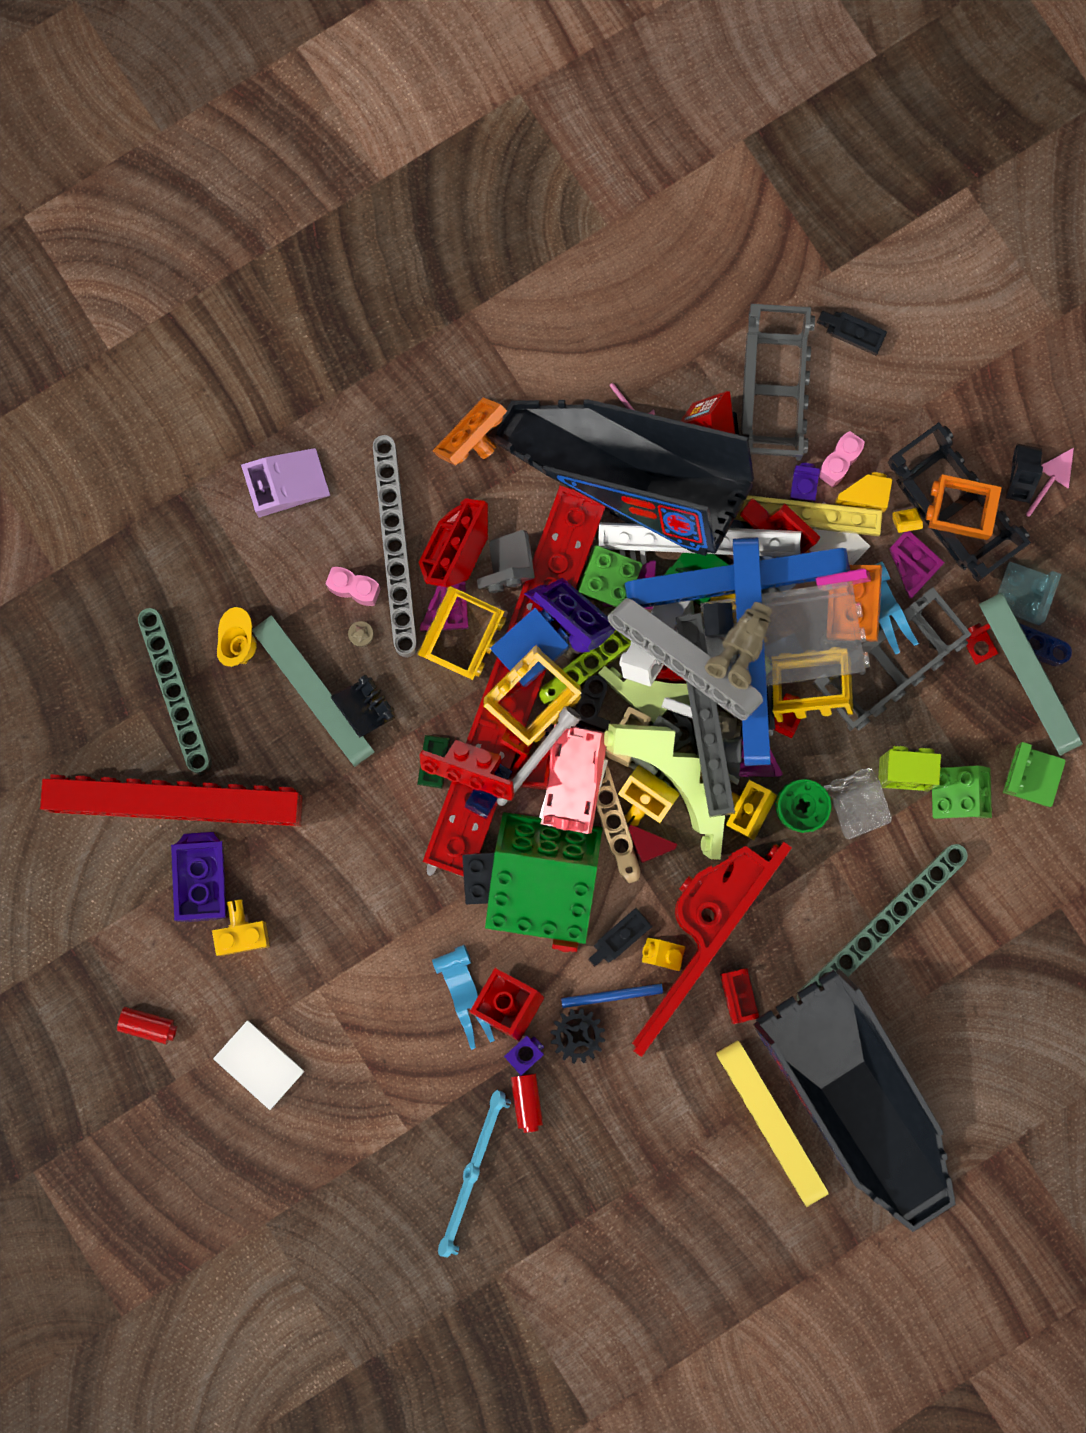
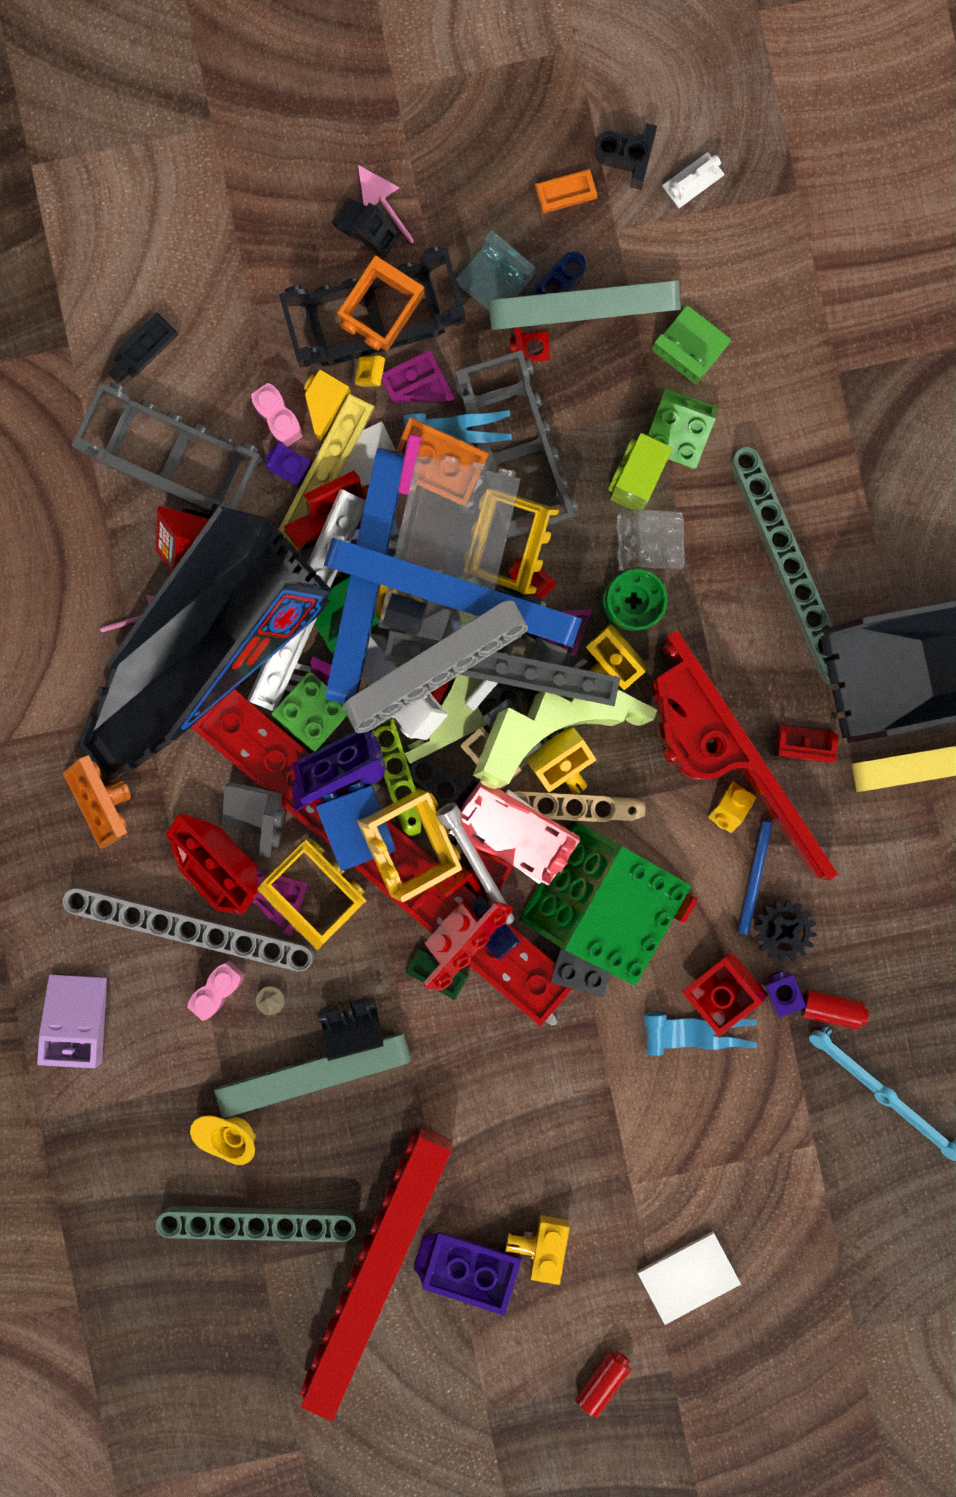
camera: 70 degrees left, 5 degrees up
black hinge [588,908,653,967] -> none
dark red slope [628,824,677,864] -> none
dark tan piece [705,602,772,689] -> none

